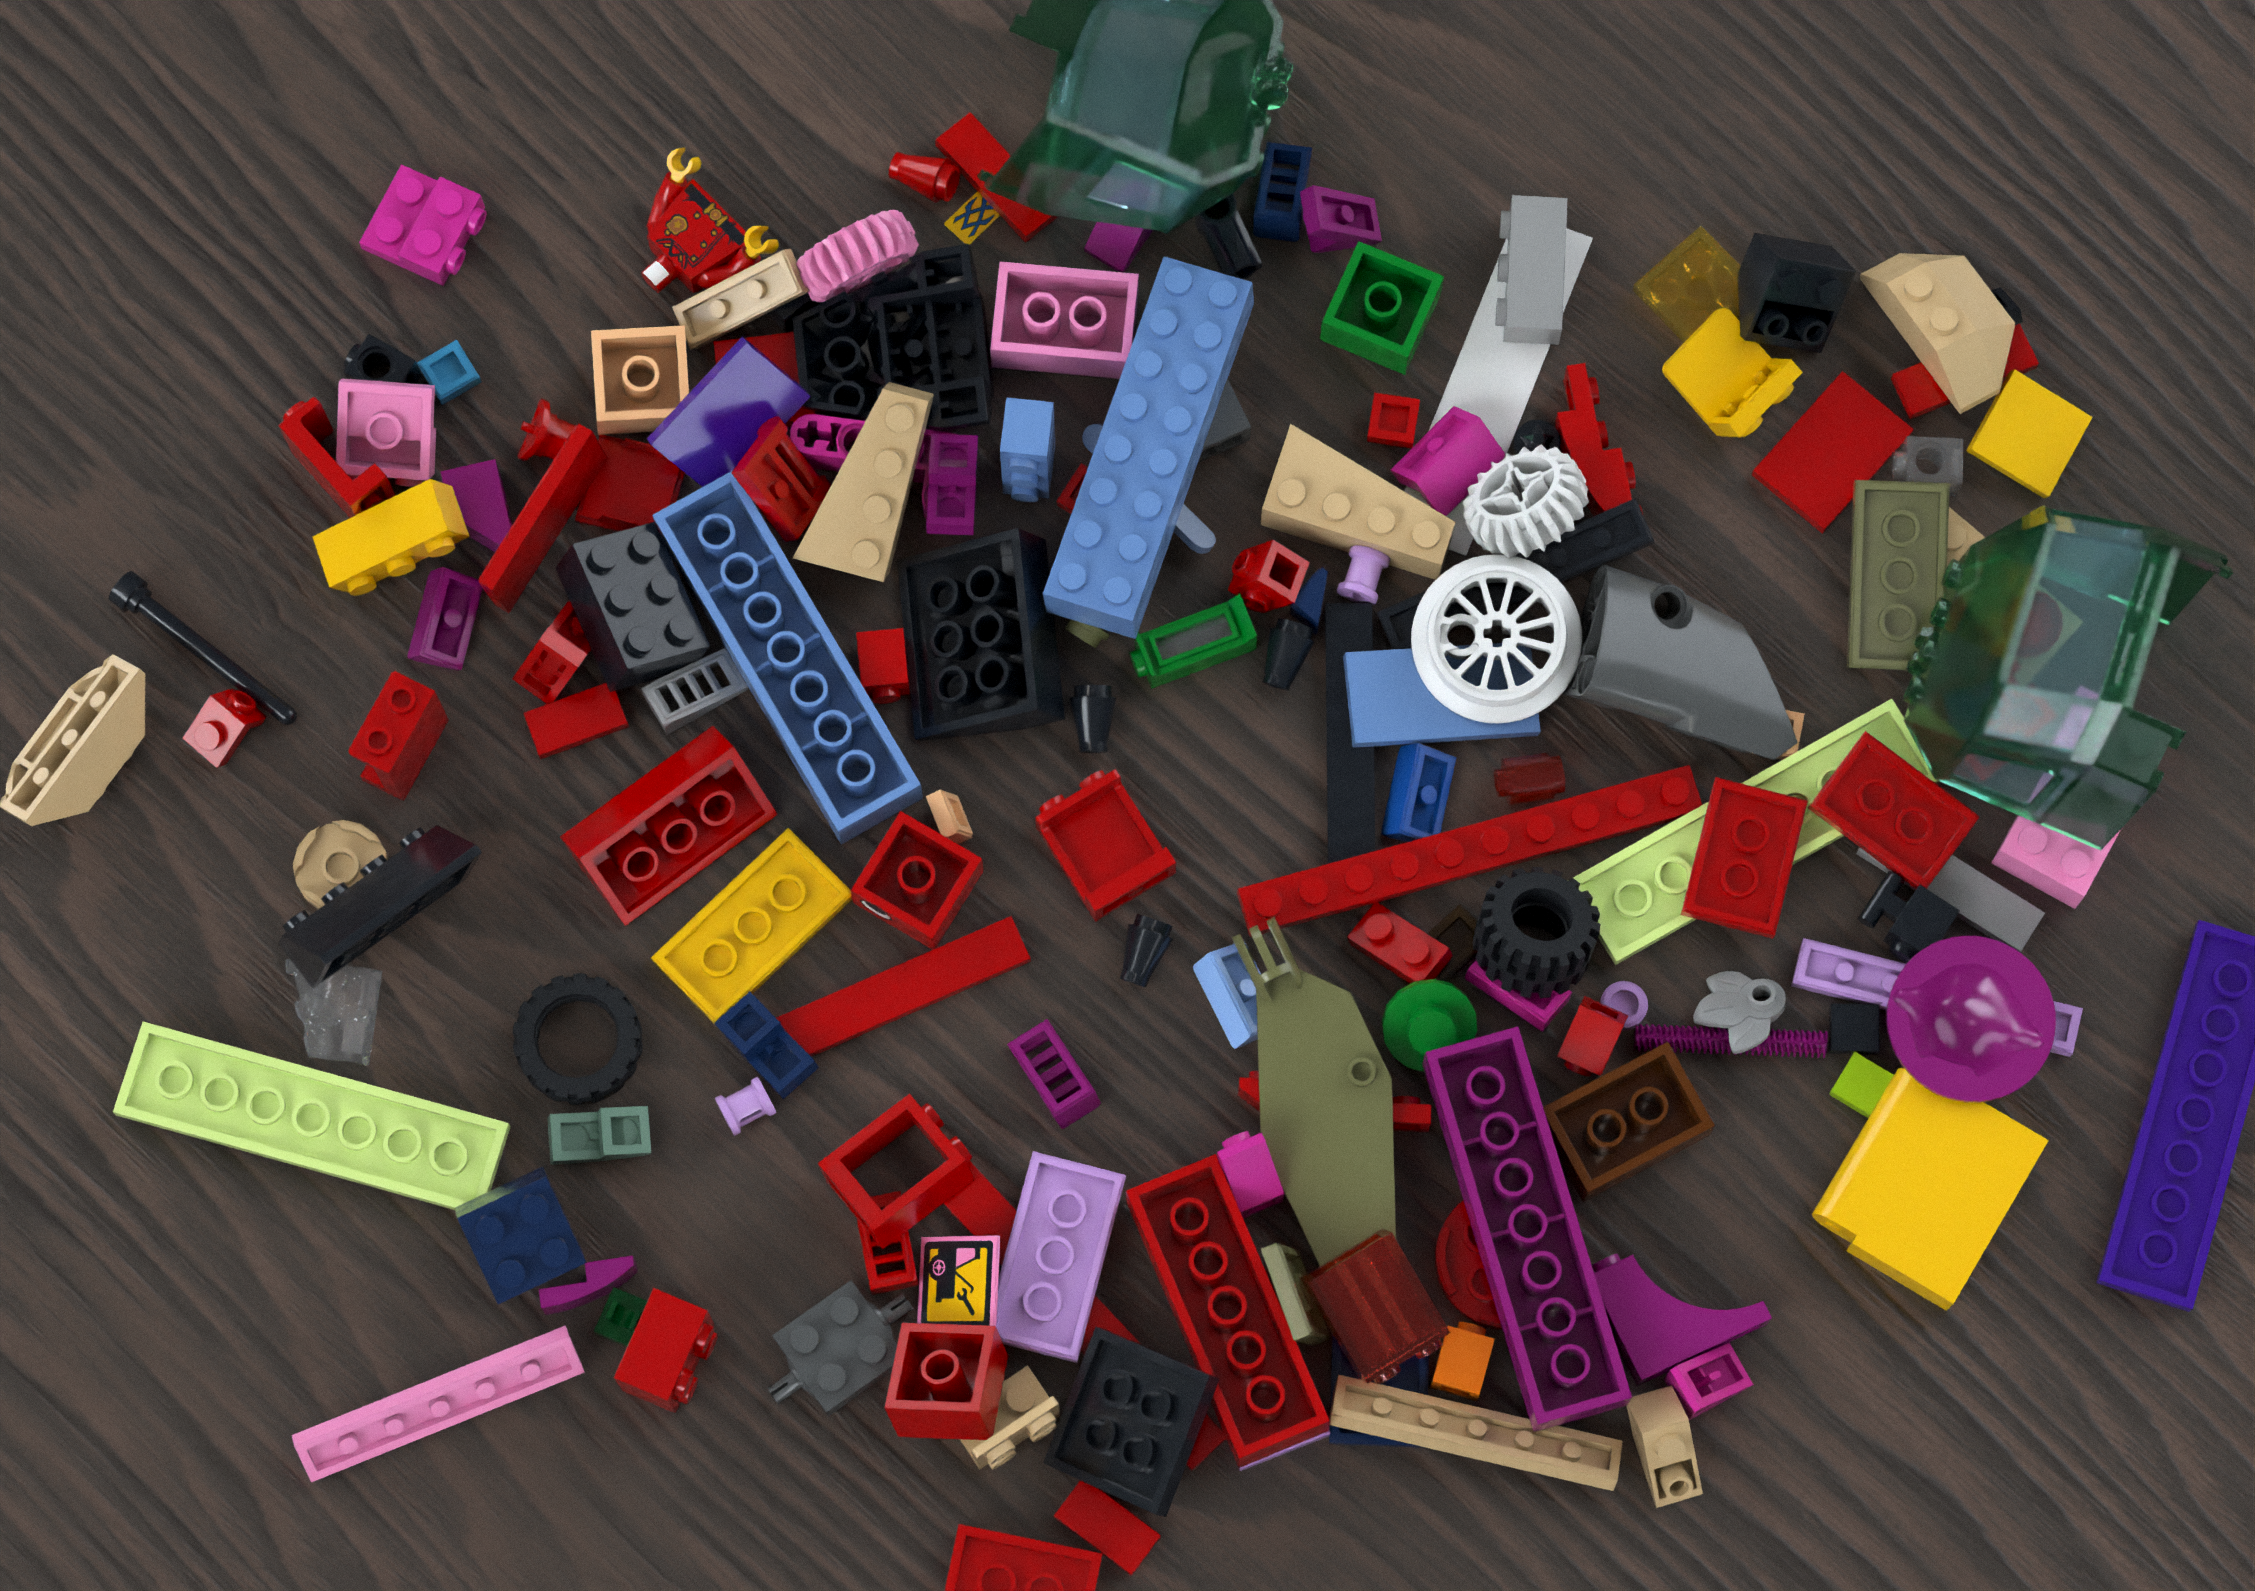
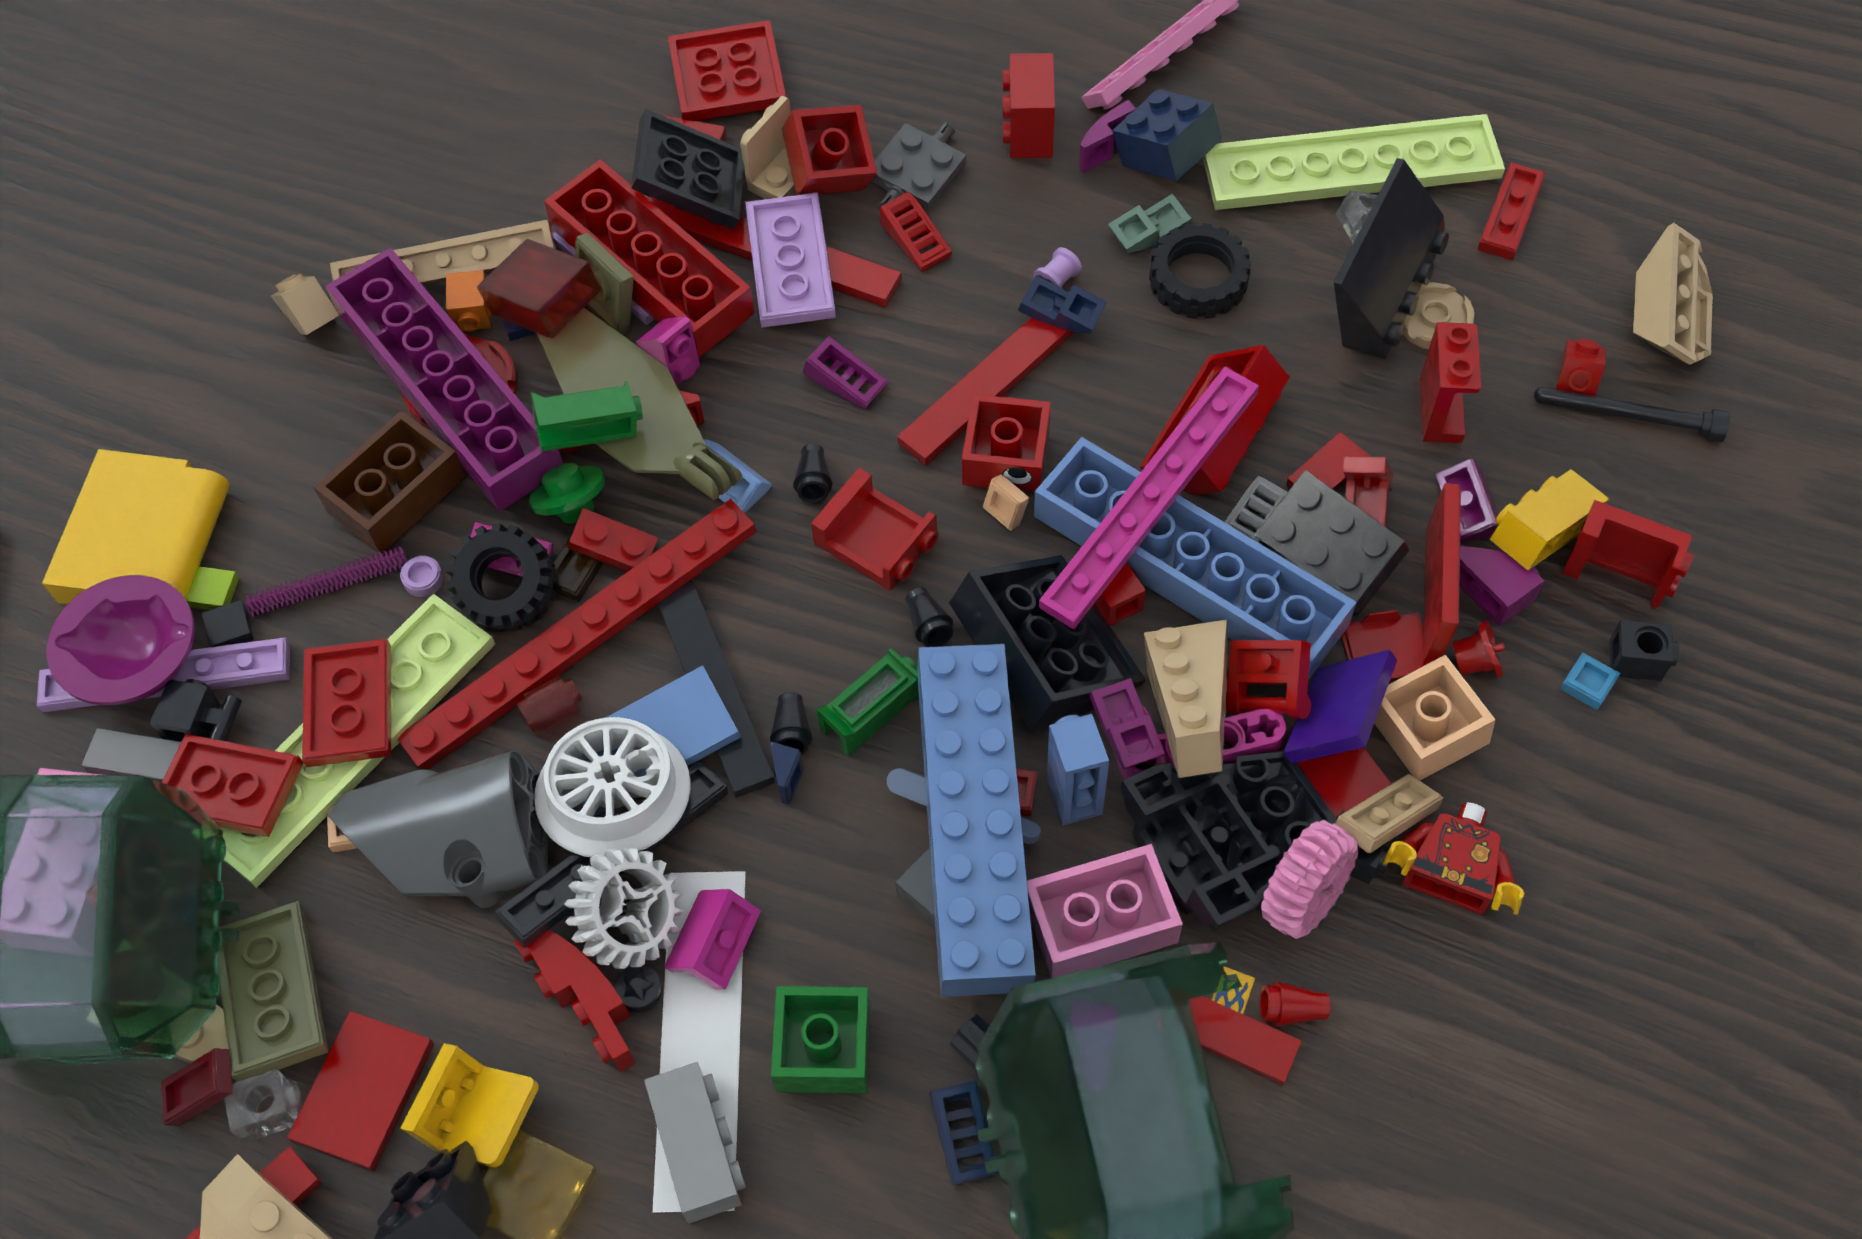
camera: 160 degrees right, 15 degrees down
bright pink plate [336,378,436,487] -> none
dark pink plate [359,164,487,286] -> none
dark green tile [594,1287,648,1347] -> none
yellow tile [651,828,852,1023] -> none
red window [818,1093,974,1249] -> none
piece [917,1235,1000,1326] -> none
red brick [1228,540,1310,613] -> none
tan wedge [1261,424,1455,580] -> none
magenta slope [1300,185,1382,253] -> none
lavender bush [1337,545,1390,604] -> none
red plate [1367,392,1420,449] -> none
blue slope [1381,743,1457,842] -> none
red brick [1557,996,1628,1077] -> none
magenta arch [1592,1253,1772,1387] -> none
dark pink slope [1664,1343,1754,1421] -> none
light grey plate [1693,971,1786,1054] -> none
yellow tile [1966,369,2092,498] -> none
none -> dark red tile [161,1048,232,1126]
none -> green window [531,381,643,452]
none -> dark pink plate [1039,367,1259,629]
none -> red tile [1477,162,1546,261]

